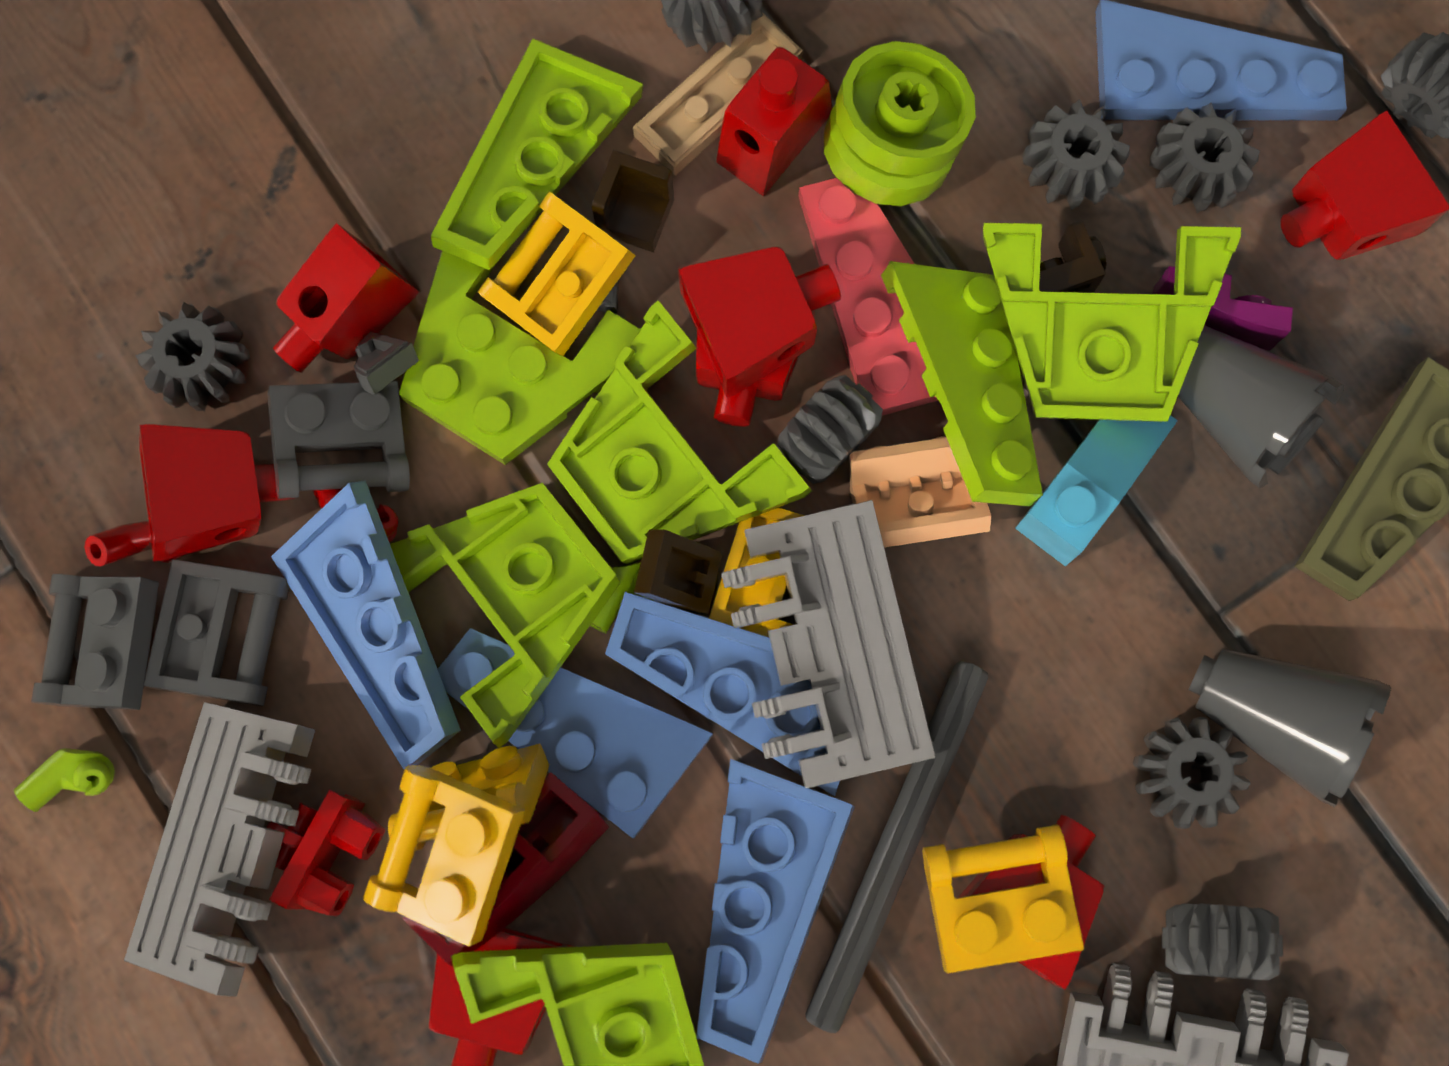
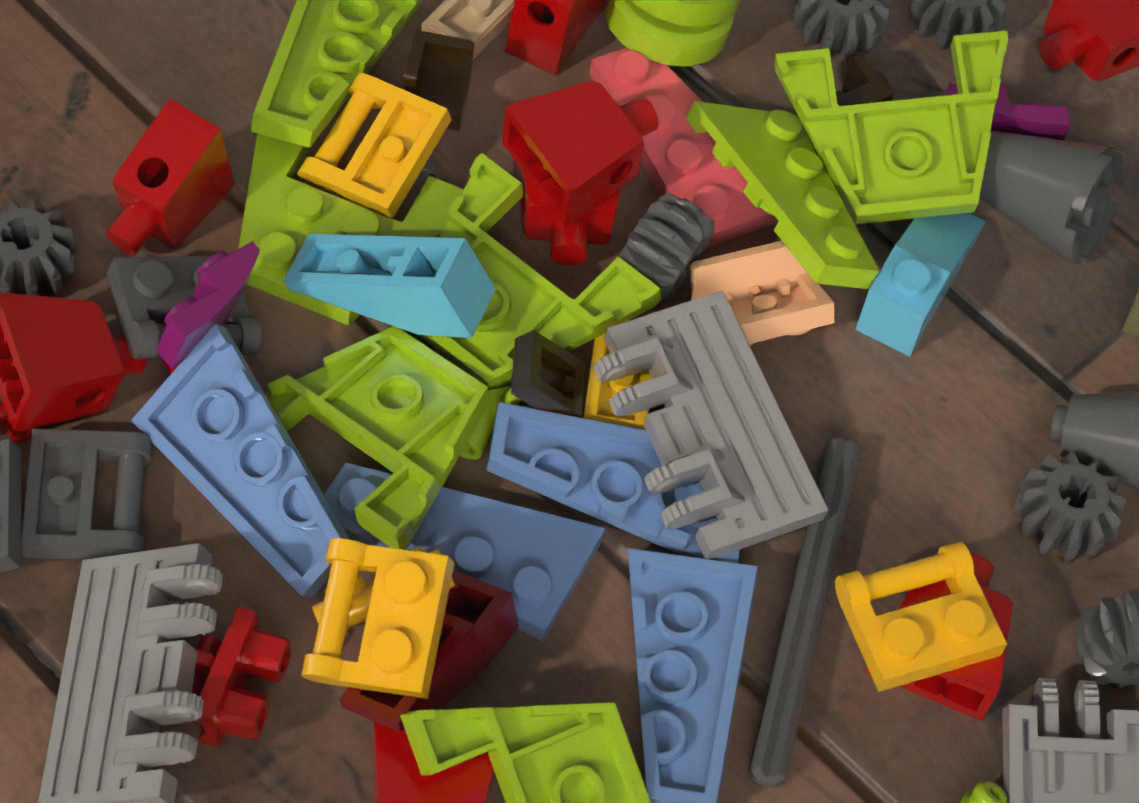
camera: 20 degrees left, 20 degrees down
dark grey tile [354,331,419,395] -> none
none -> magenta slope [156,241,260,370]
none -> medium azure slope [283,234,496,338]

